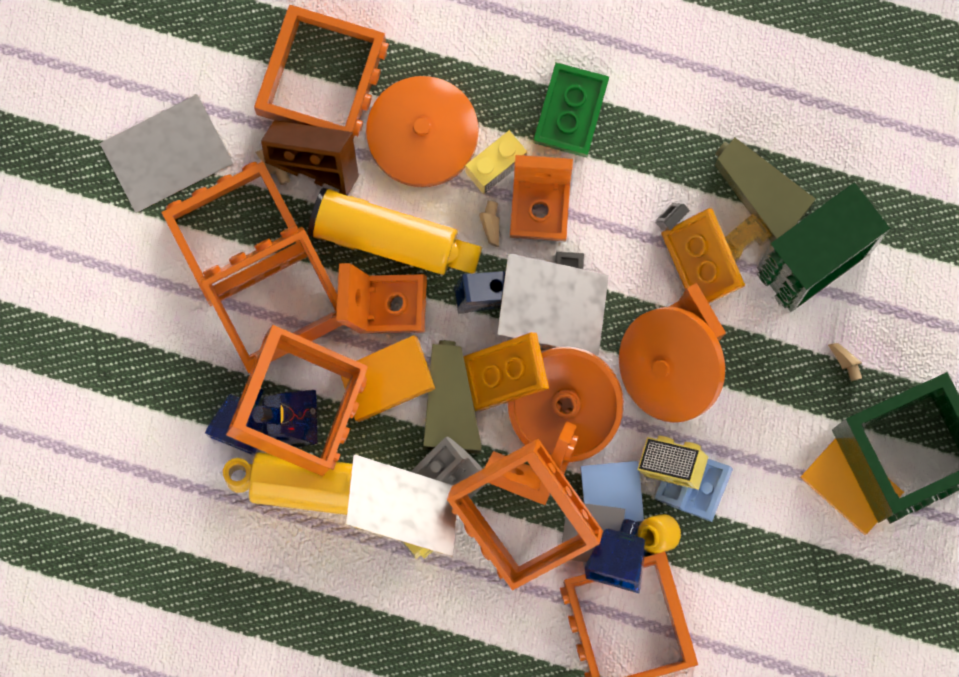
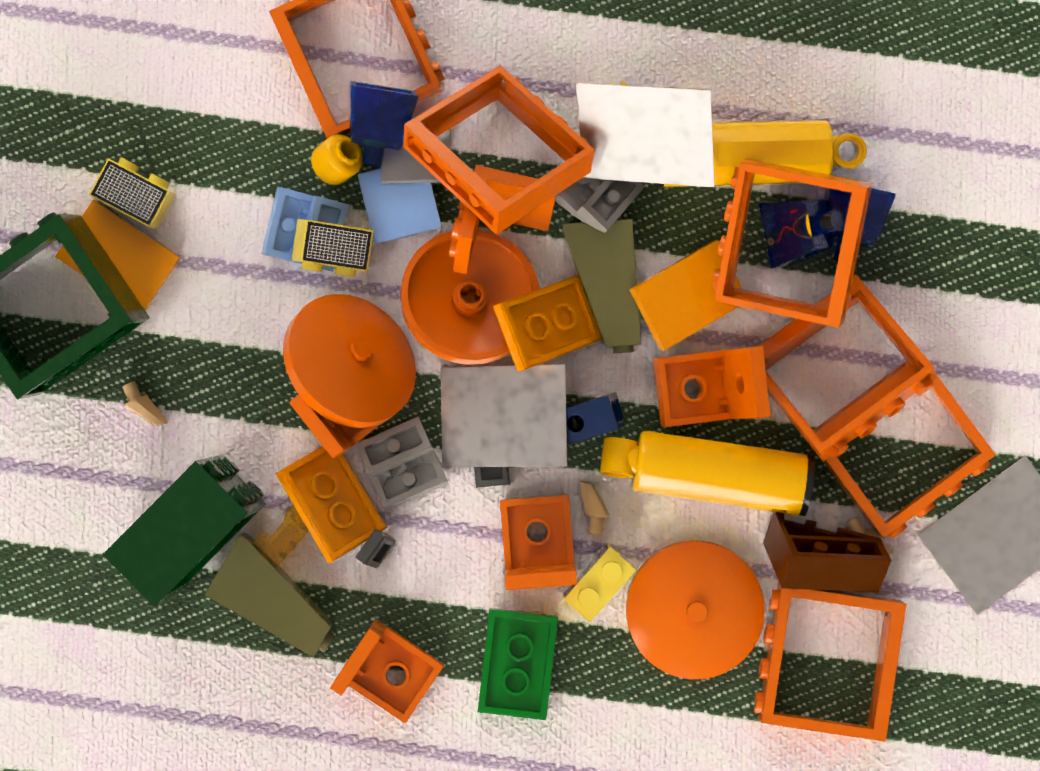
camera: 175 degrees right, 10 degrees up
none -> brick [89,157,176,230]
none -> orange bracket [330,619,444,724]
none -> light grey slope [356,416,449,511]

